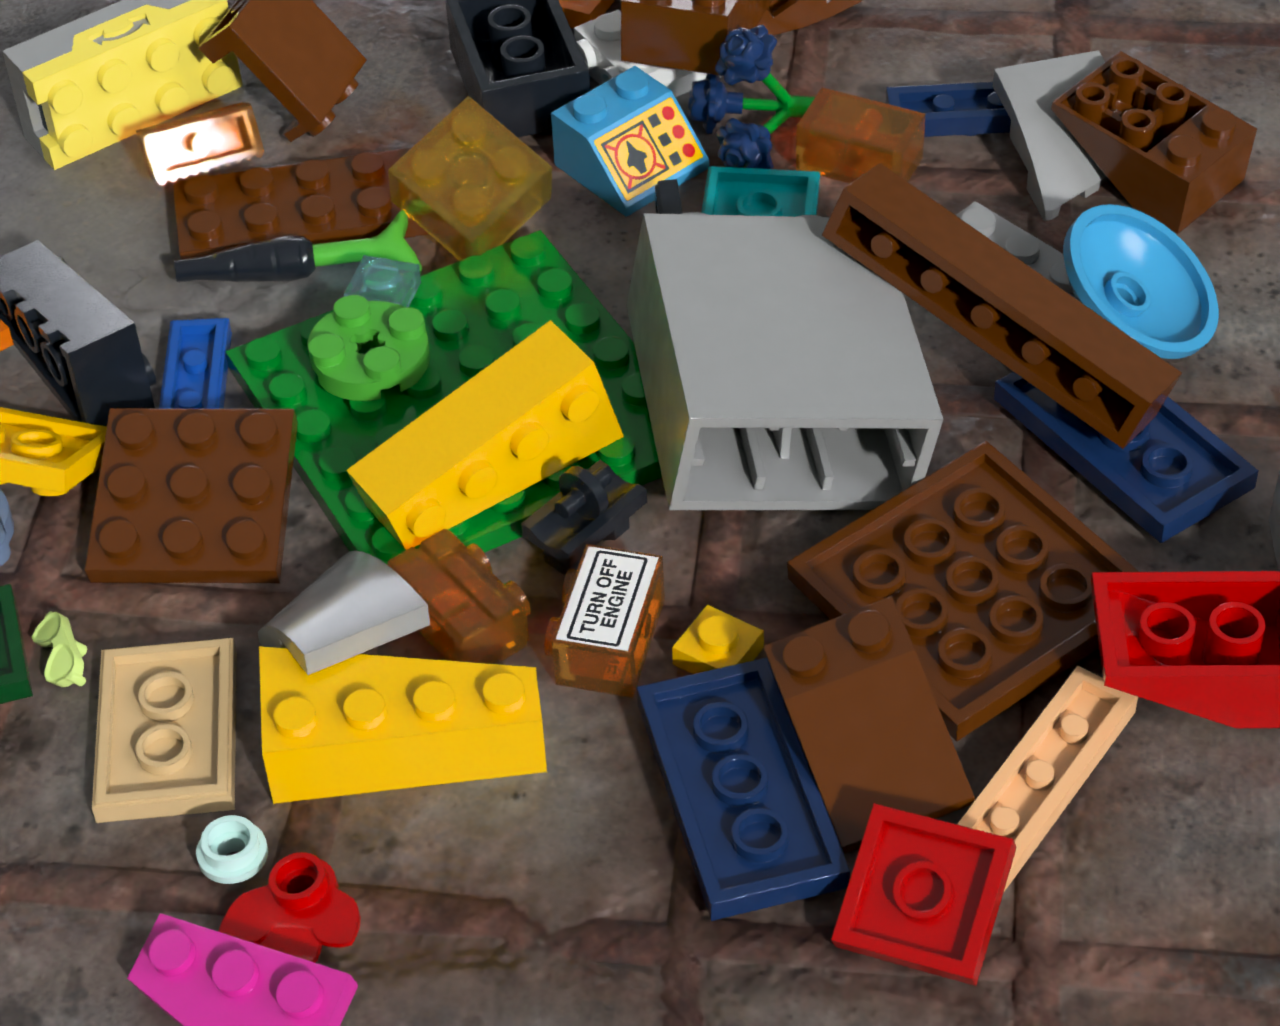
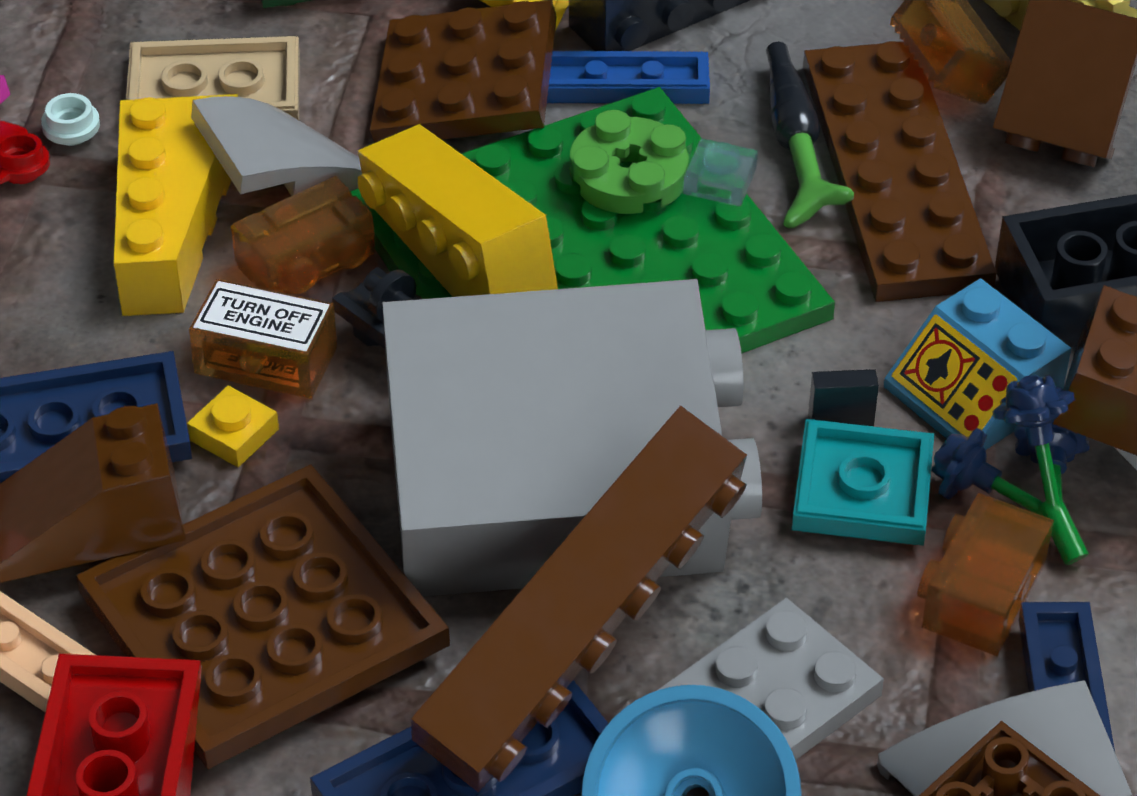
camera: 90 degrees right, 0 degrees up
yellowish green piece [32,611,87,687] -> none
clear yellow brick [388,96,552,261] -> none

